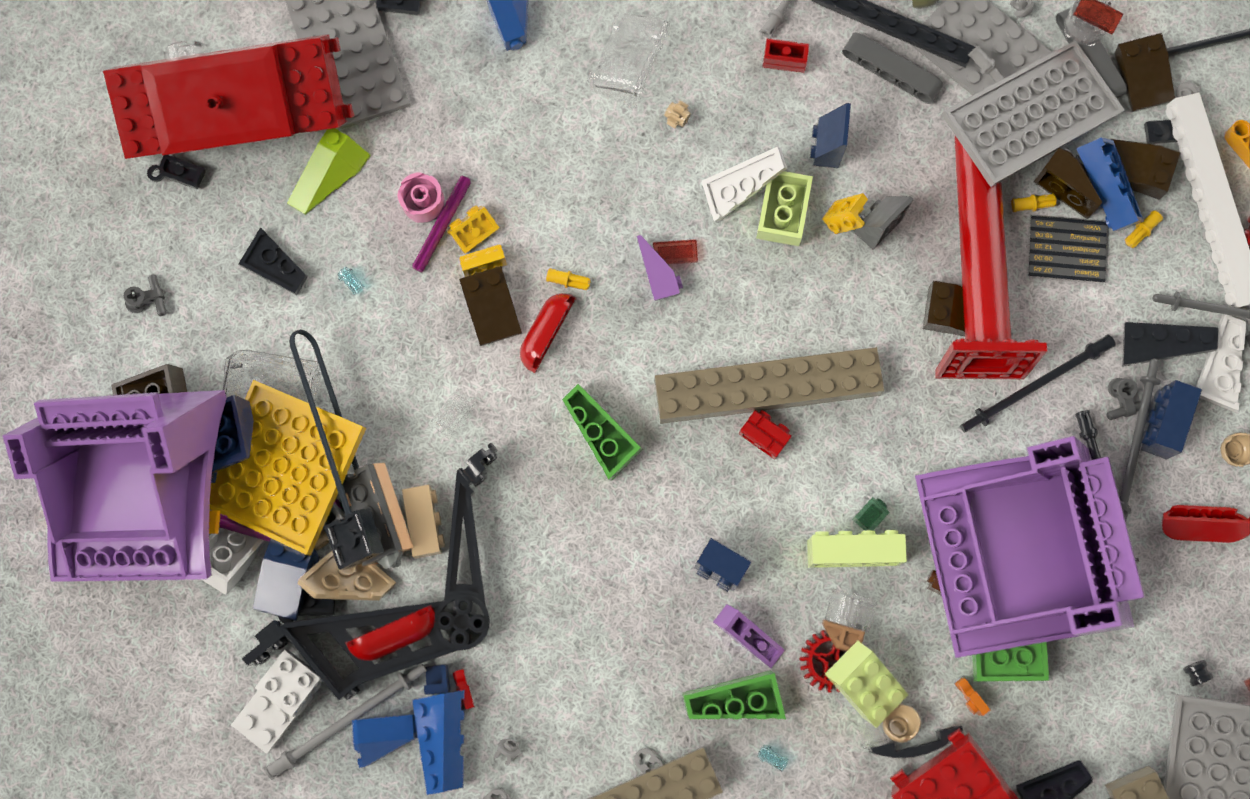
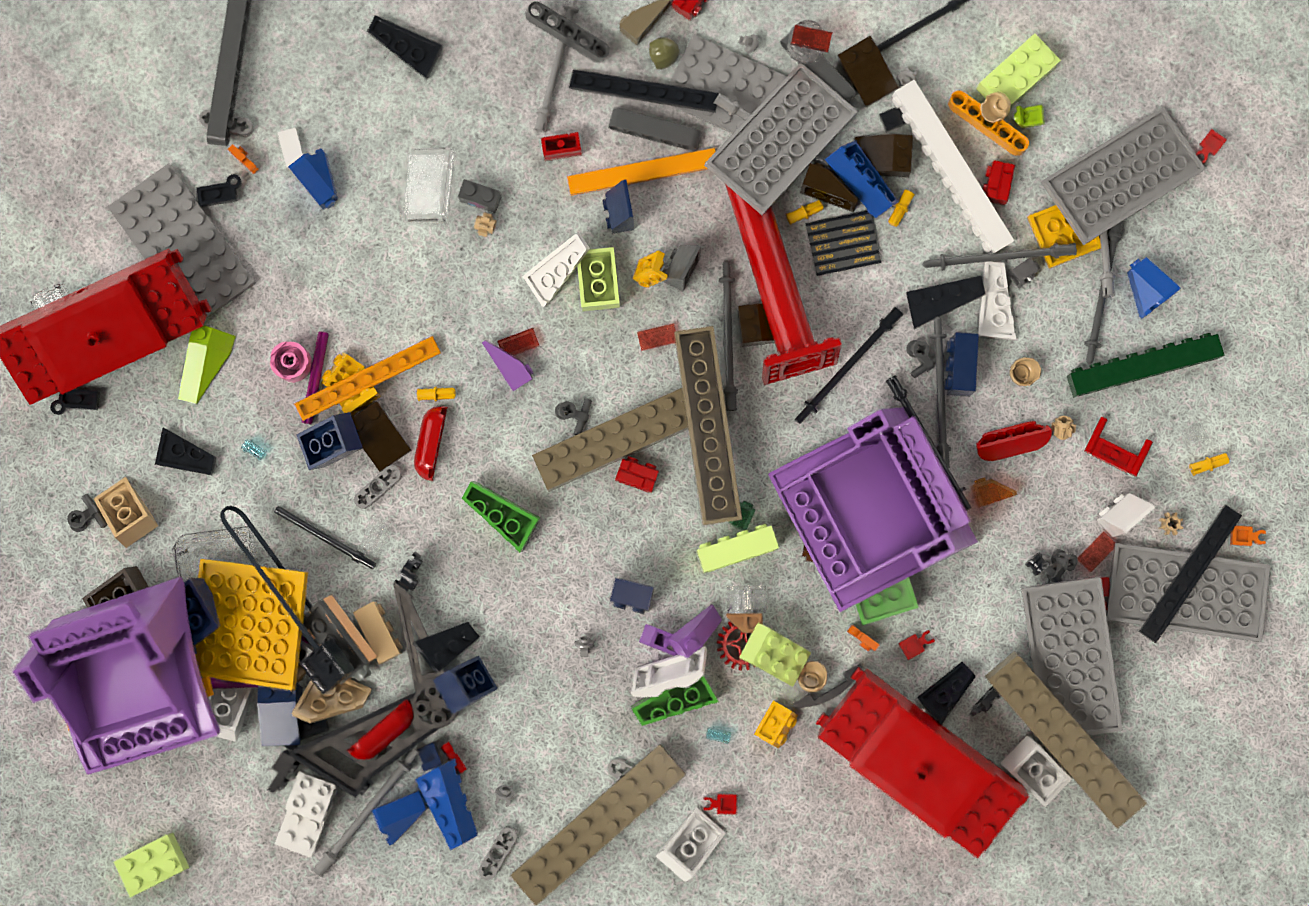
camera: 15 degrees left, 5 degrees up
none -> tan slope [94,477,158,548]
none -> yellowish green brick [114,833,190,898]
none -> black bar [274,506,376,570]
none -> light orange tile [294,336,441,421]
none -> dark blue brick [296,412,363,470]
none -> light grey beam [354,466,402,509]
none -> black wing [412,622,480,673]
none -> dark blue brick [433,655,498,714]
none -> dark grey brick [458,179,502,214]
none -> dark grey piece [555,398,592,435]
none -> light orange tile [567,148,716,196]
none -> light grey plate [575,637,594,657]
none -> white slope [631,646,707,697]
none -> clear red tile [637,323,676,351]
none -> medium lavender slope [668,604,722,658]
none -> dark tan brick [674,326,742,525]
none -> dark grey bar [719,261,738,411]
none -> yellow bracket [754,700,798,749]
none -> red plate [898,630,935,660]
none -> clear orange slope [970,477,1017,508]
none -> dark grey piece [1042,549,1078,583]

